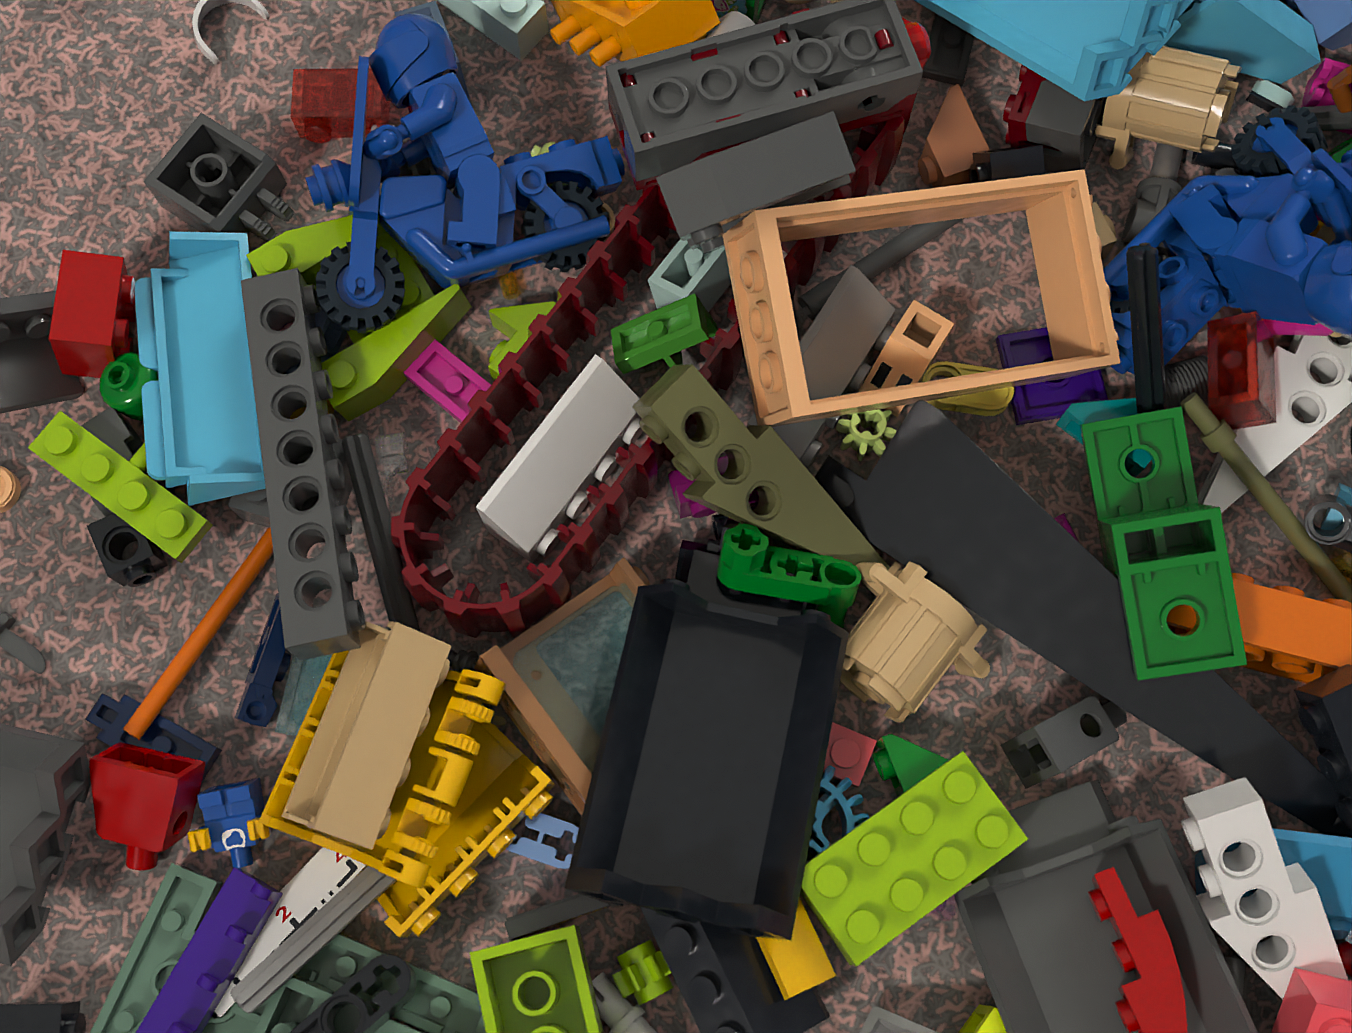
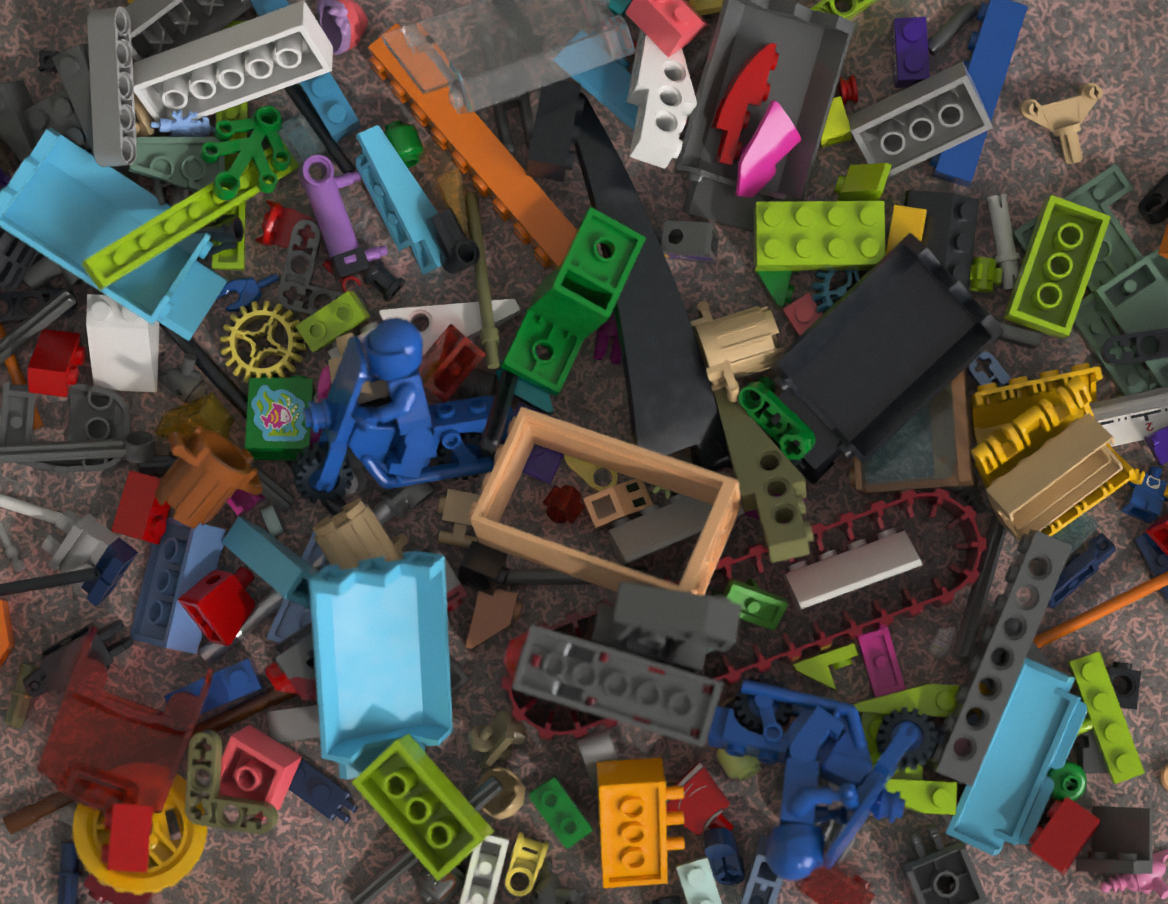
camera: 150 degrees left, 10 degrees up
none -> clear red gear [543,485,585,524]
none -> red torso [666,761,734,836]
none -> dark blue piece [703,828,745,885]
none -> dark pink panel [736,100,801,197]
none -> lime slope [834,162,892,201]

